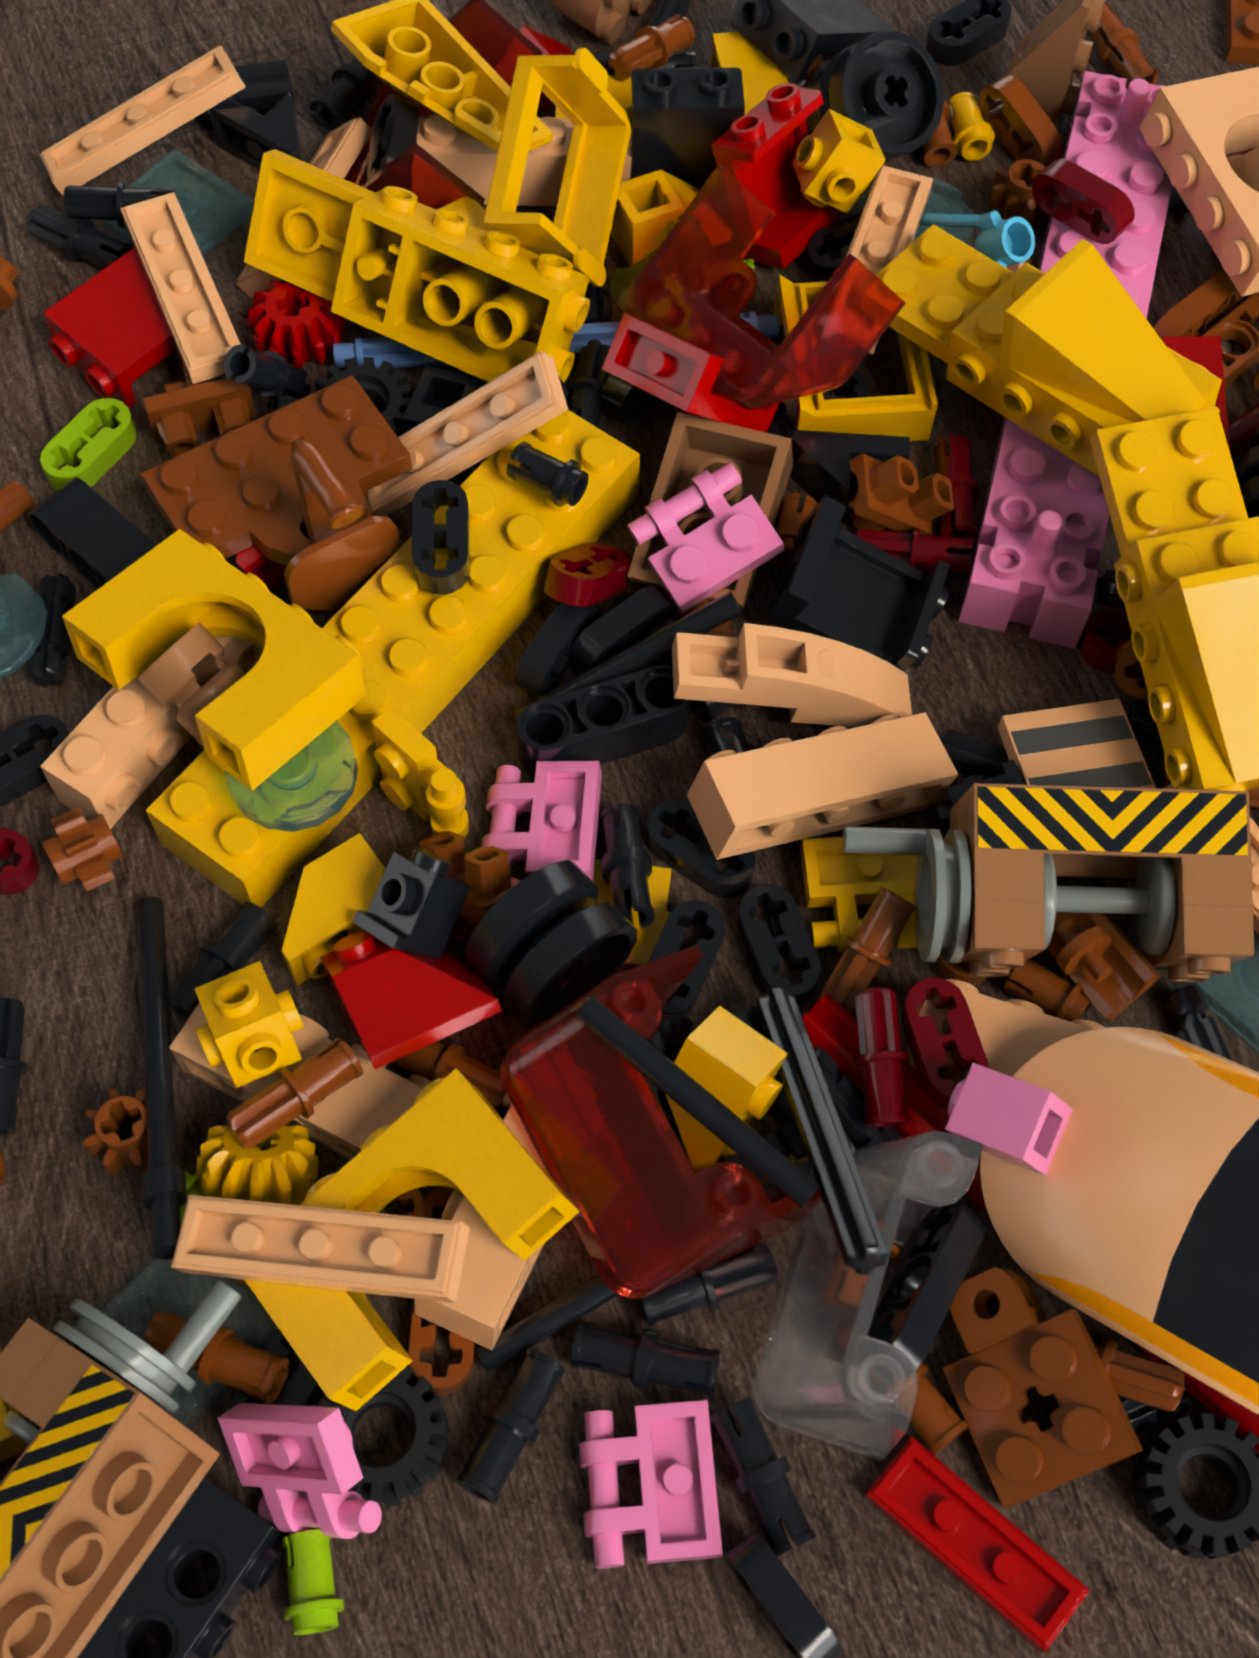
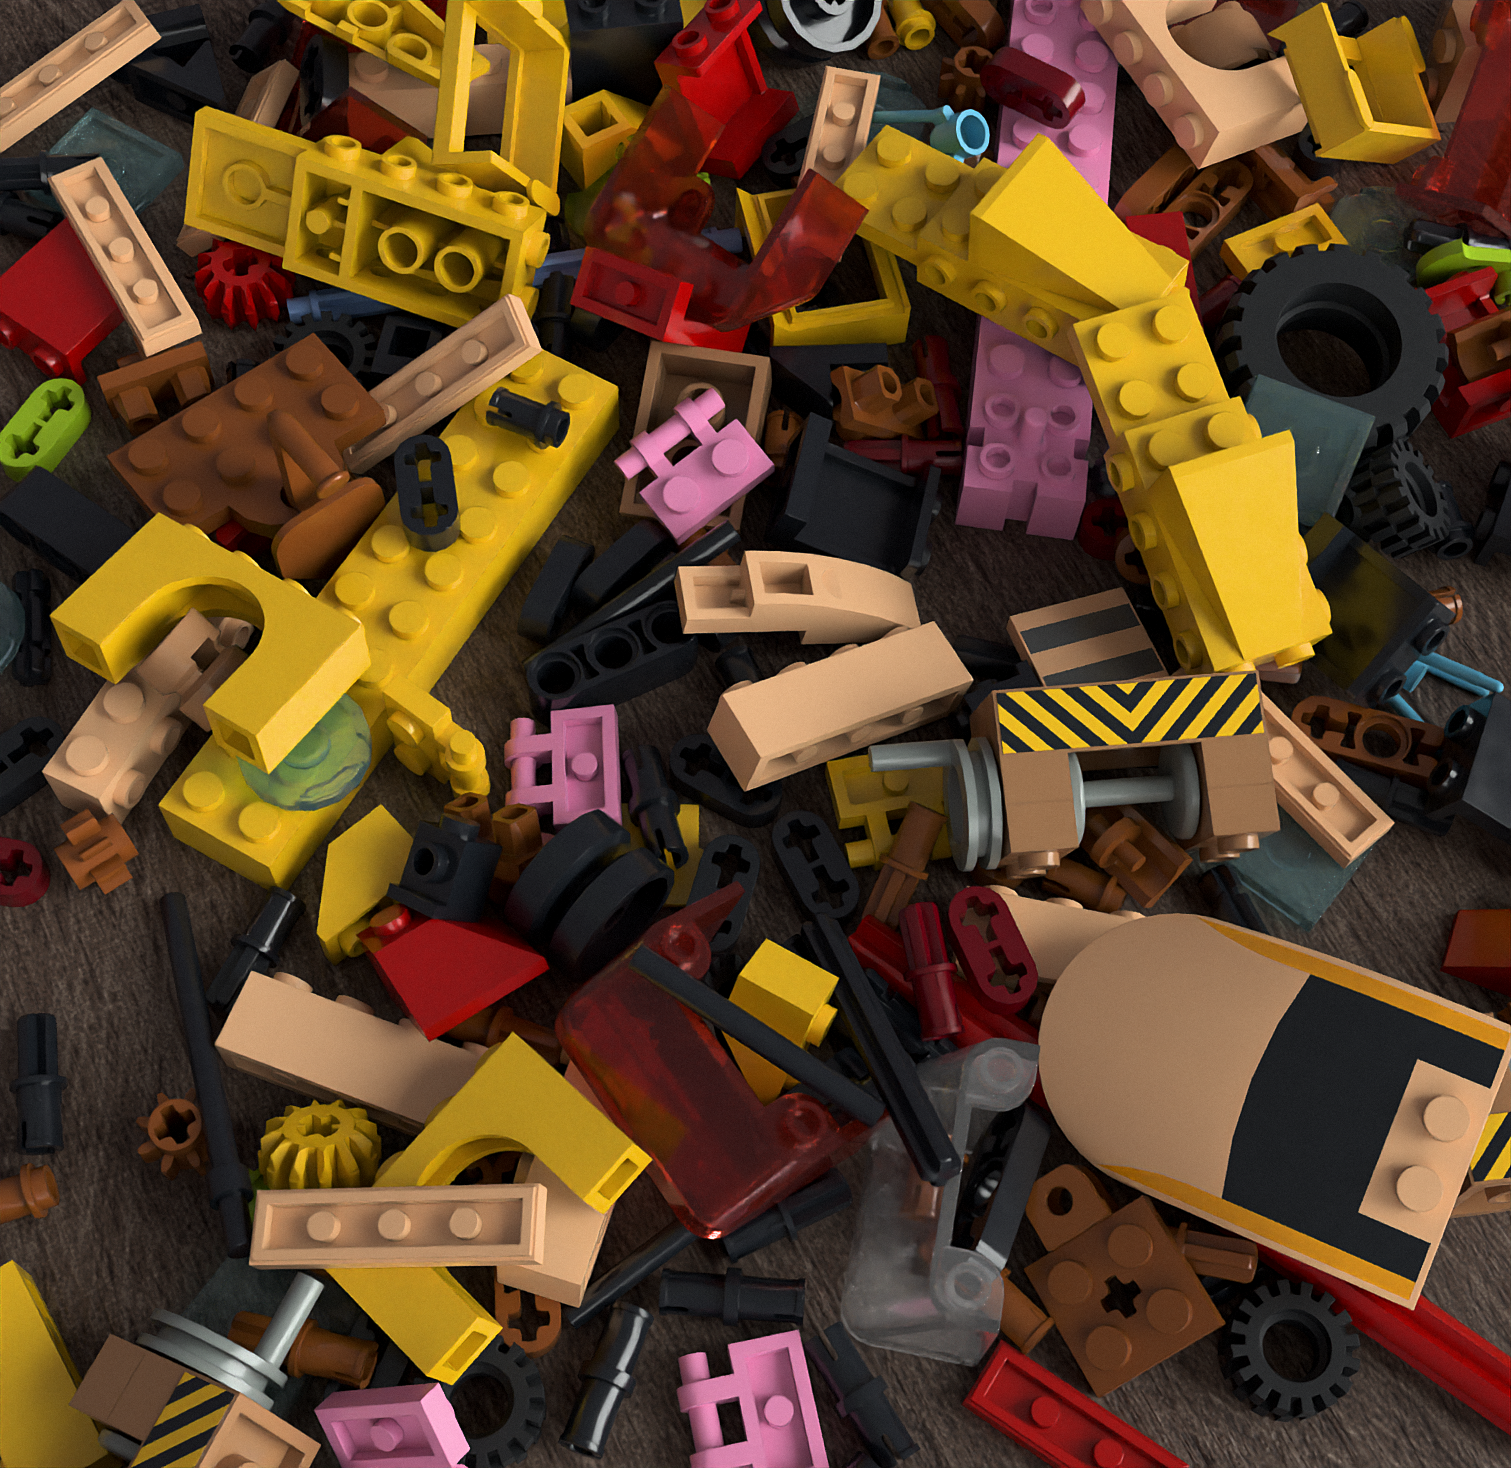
camera: 10 degrees left, 0 degrees up
yellow brick [194,961,304,1088] -> none
black axle [223,345,311,398] -> none
dark orange axle [226,1037,363,1149] -> none
dark red beam [543,543,632,607] -> none
yellow brick [792,109,886,213] -> none
bright pink brick [945,1063,1073,1176] -> none

